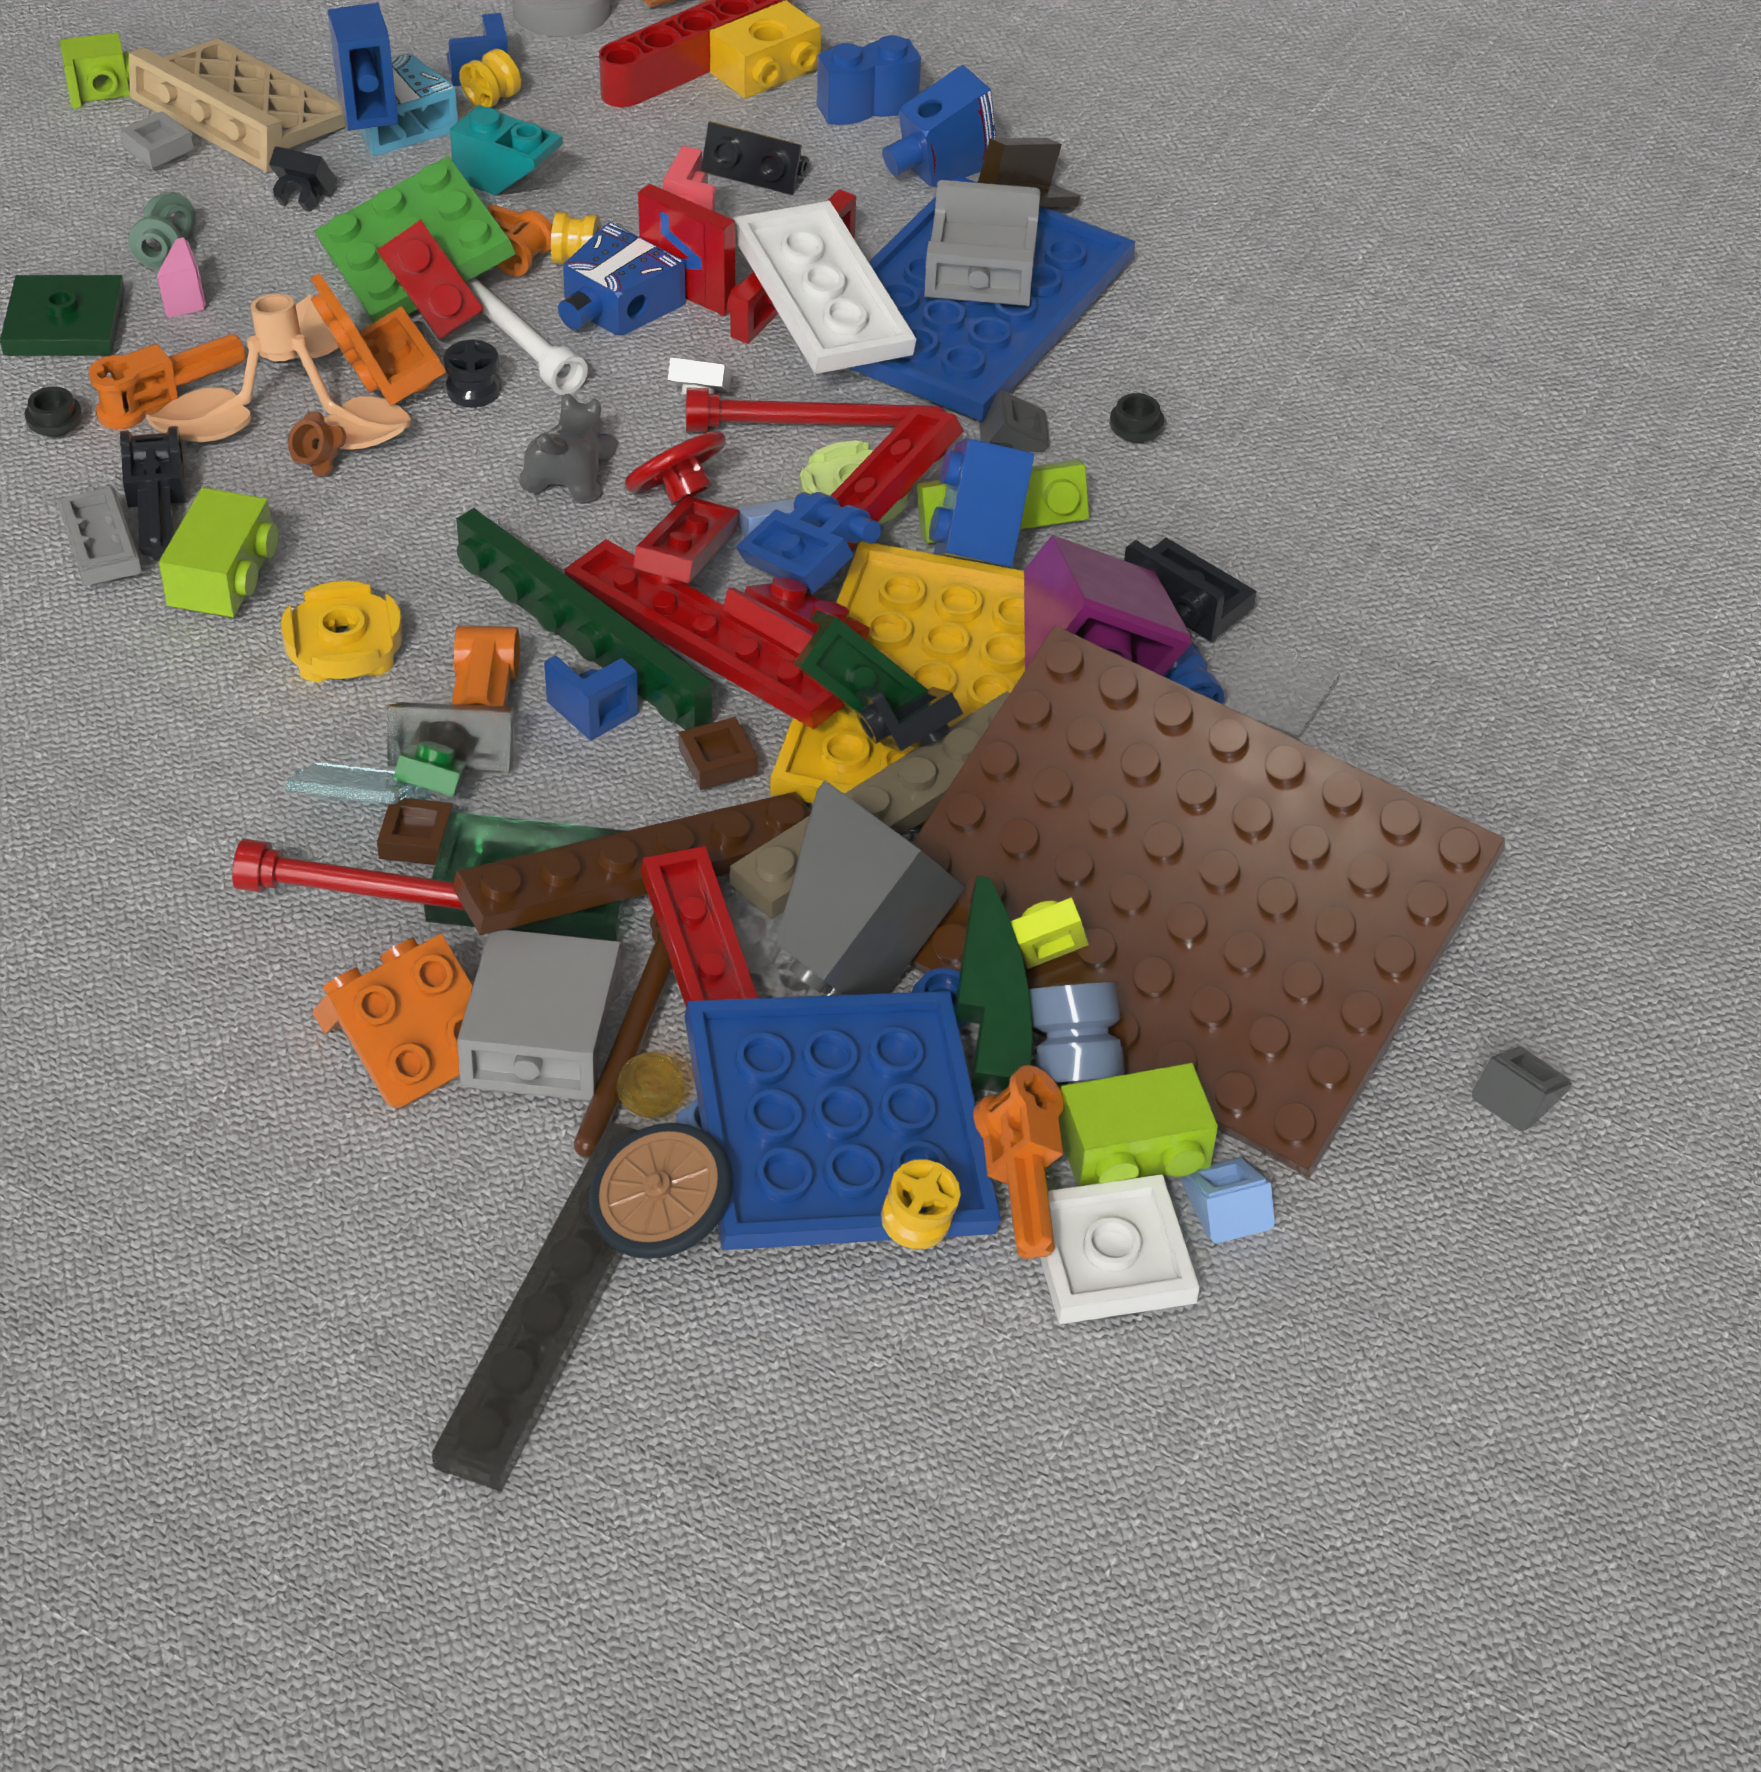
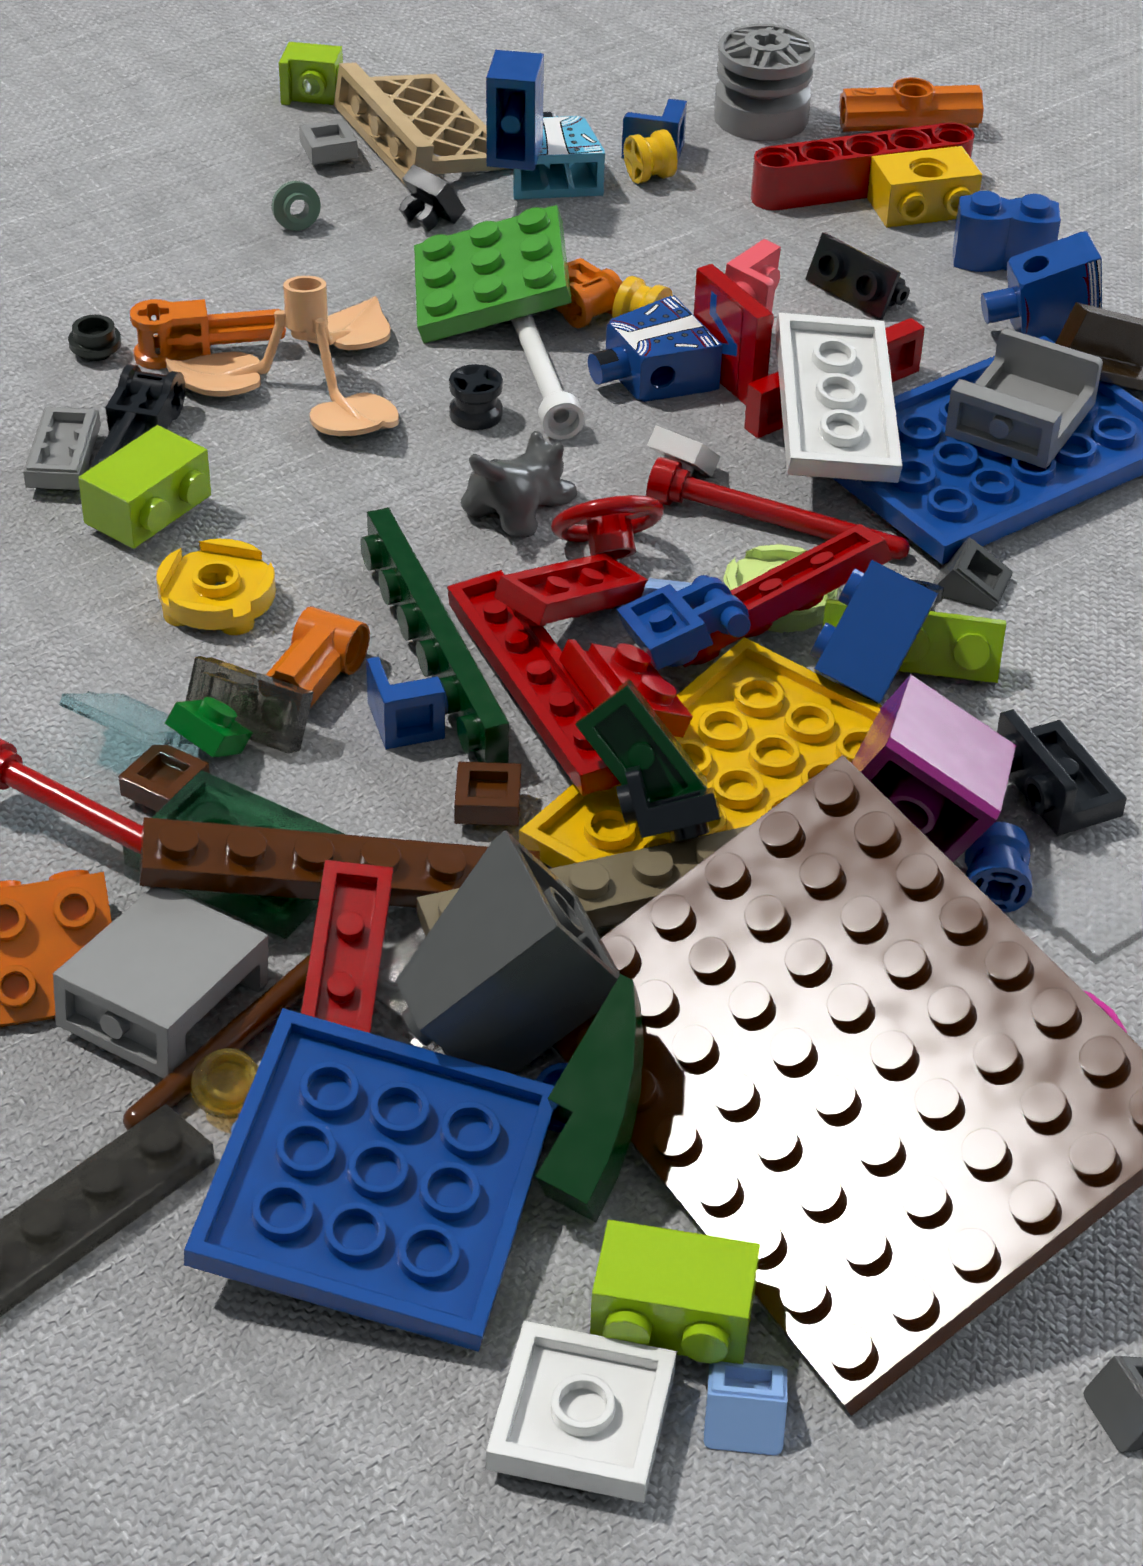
camera: 25 degrees right, 5 degrees down
dark green plate [0,275,125,356] -> none
sand green plate [128,216,181,269] -> none
bright pink slope [157,237,206,317] -> none
dark orange plate [288,411,346,477] -> none
orange bracket [310,273,446,406] -> none
red plate [377,220,483,342] -> none
teal slope [450,105,563,196] -> none
medium nougat wheel [589,1123,733,1259] -> none
yellow wheel [881,1159,961,1249] -> none
orange connector [973,1065,1064,1260] -> none
neon yellow plate [1010,897,1089,969] -> none
sand blue wheel [1030,982,1125,1083] -> none
pearl dark grey plate [1109,393,1164,443] -> none

